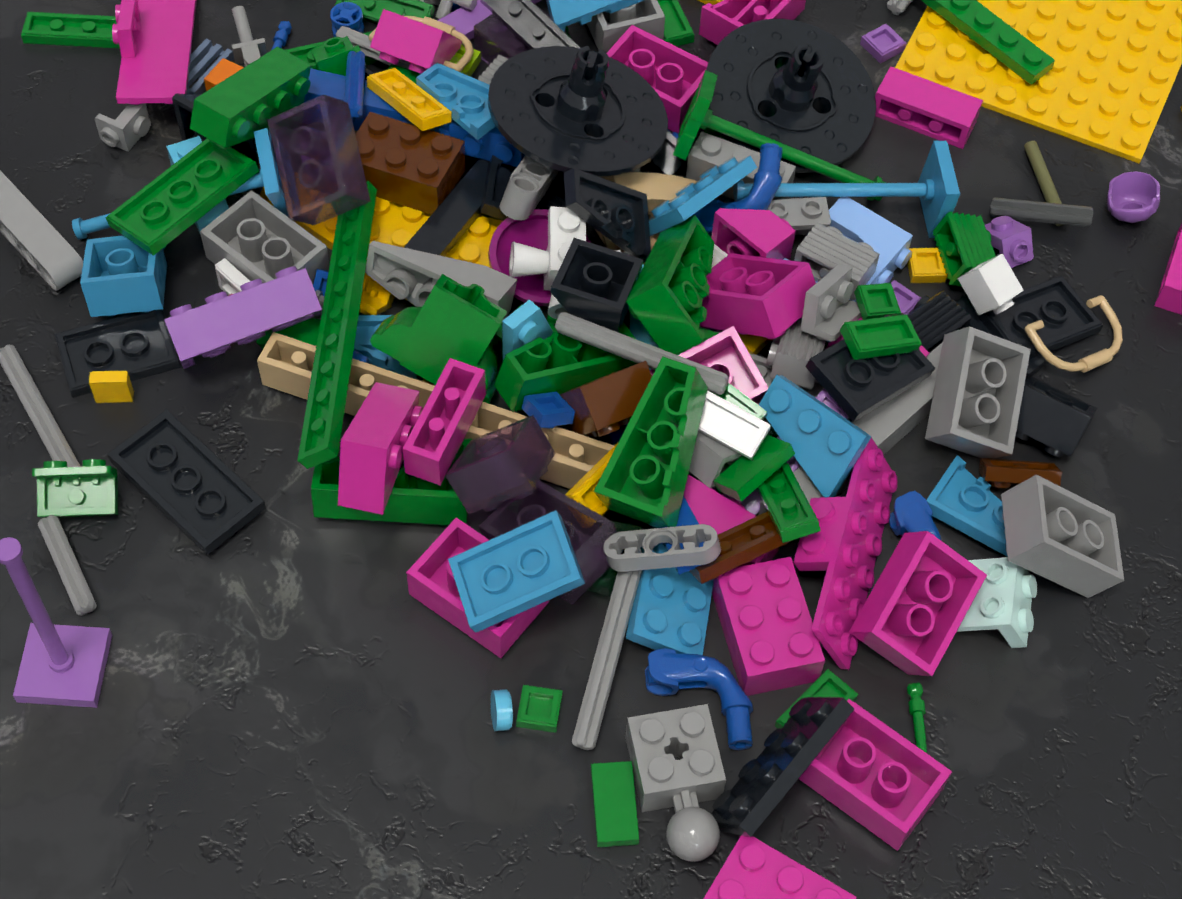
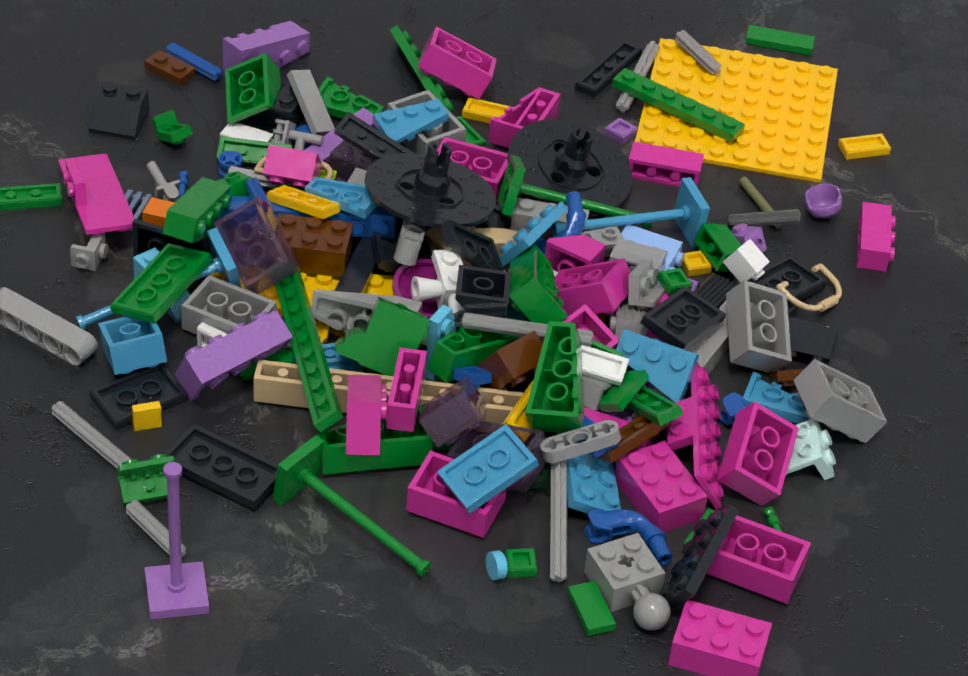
camera: 15 degrees left, 15 degrees down
green tile [840,314,922,360] -> none
none -> green tile [273,434,432,577]

